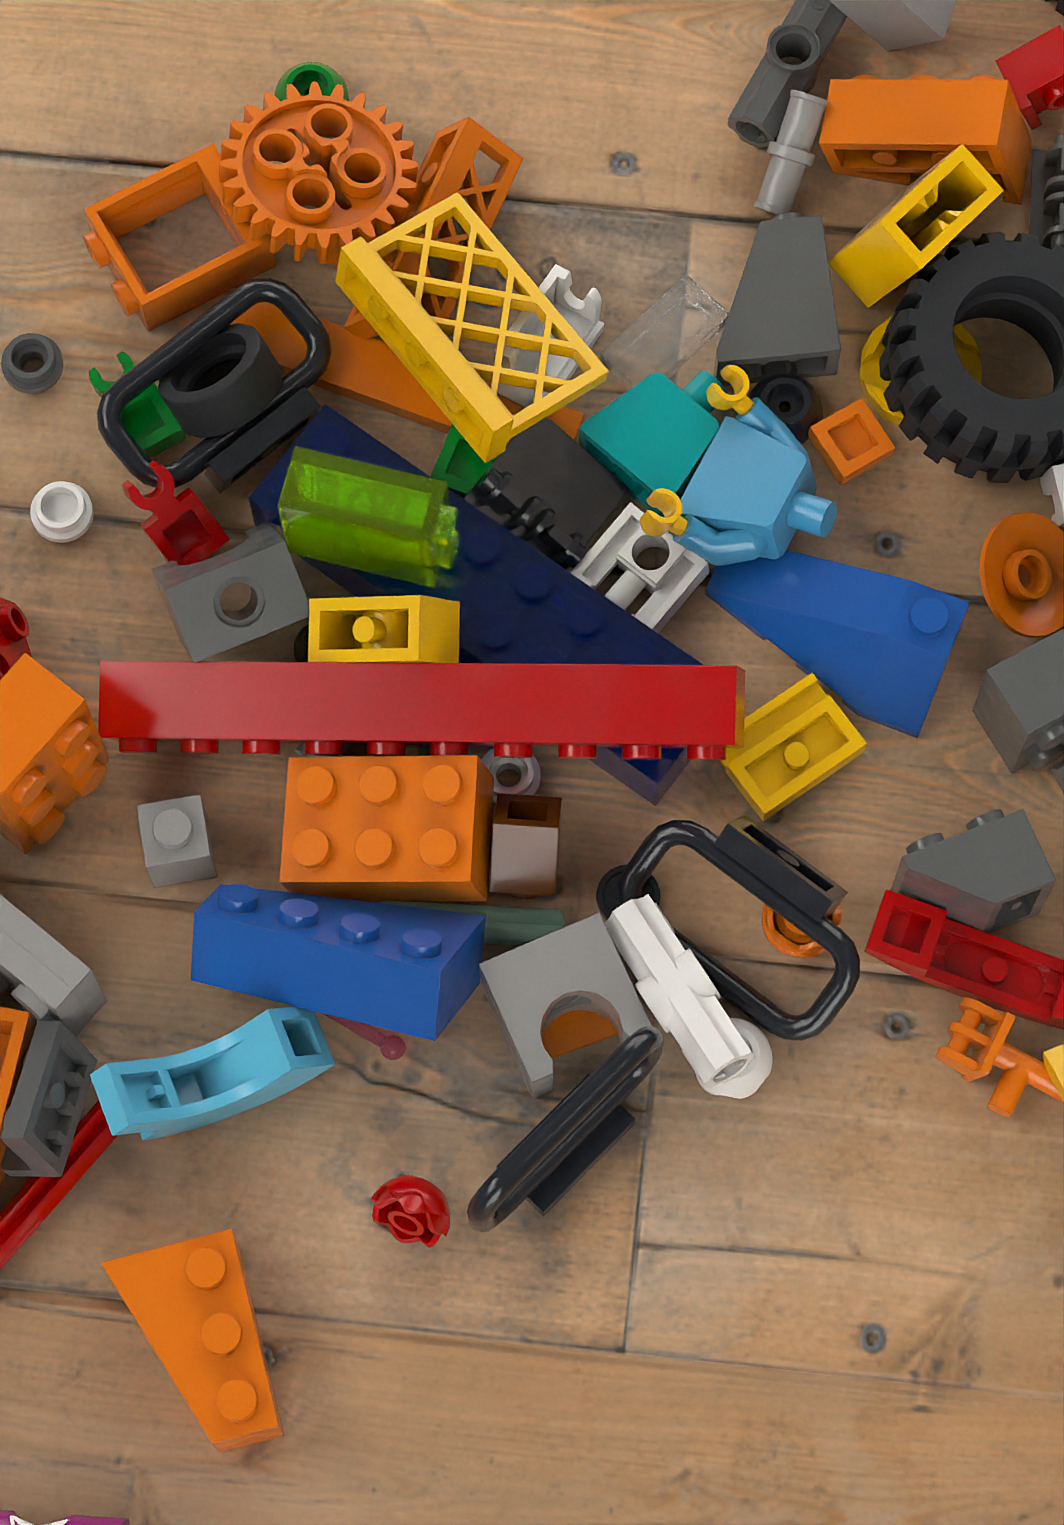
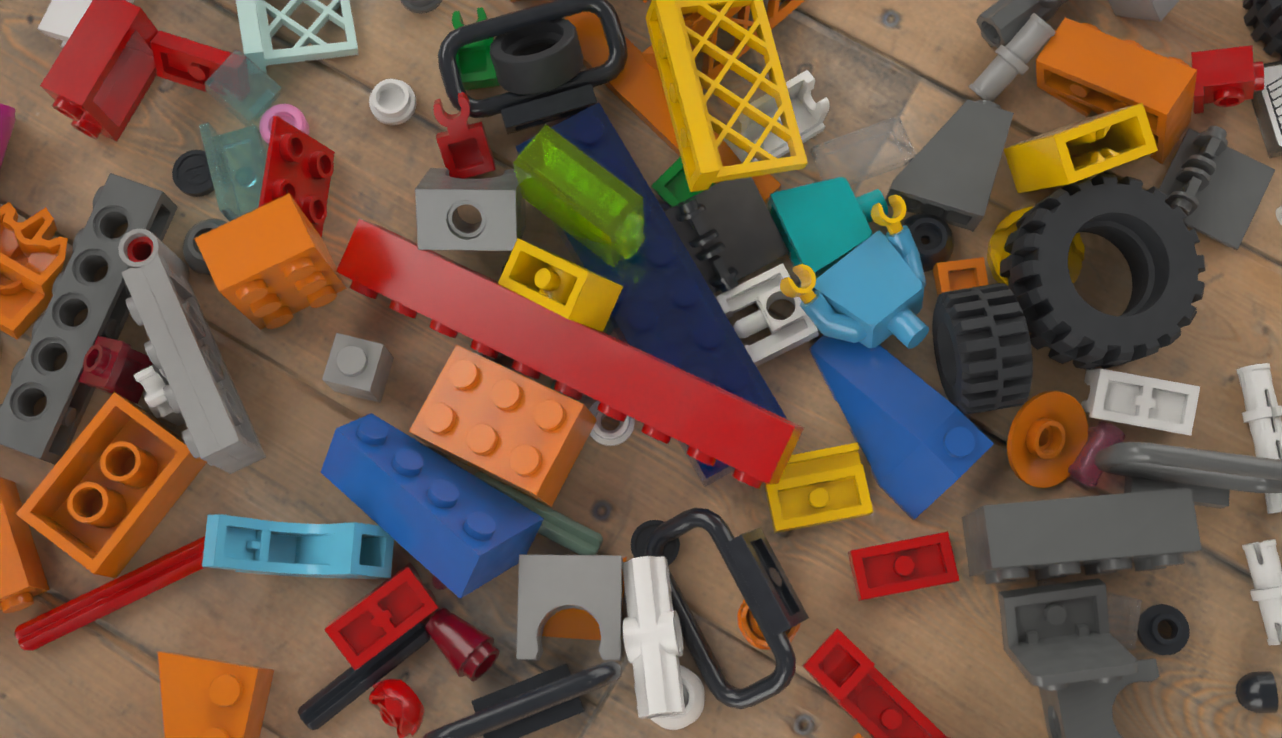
camera: 25 degrees right, 5 degrees up
dark grey bracket [0,1021,98,1177] -> none
reddish brown brick [490,793,562,899] -> none
dark grey slope [890,809,1056,934] -> none
none -> black axle [298,621,431,730]
none -> red hinge [324,562,439,670]
none -> dark red cone [425,608,500,681]
none -> red plate [848,531,960,601]
none -> black tyre [932,283,1033,415]

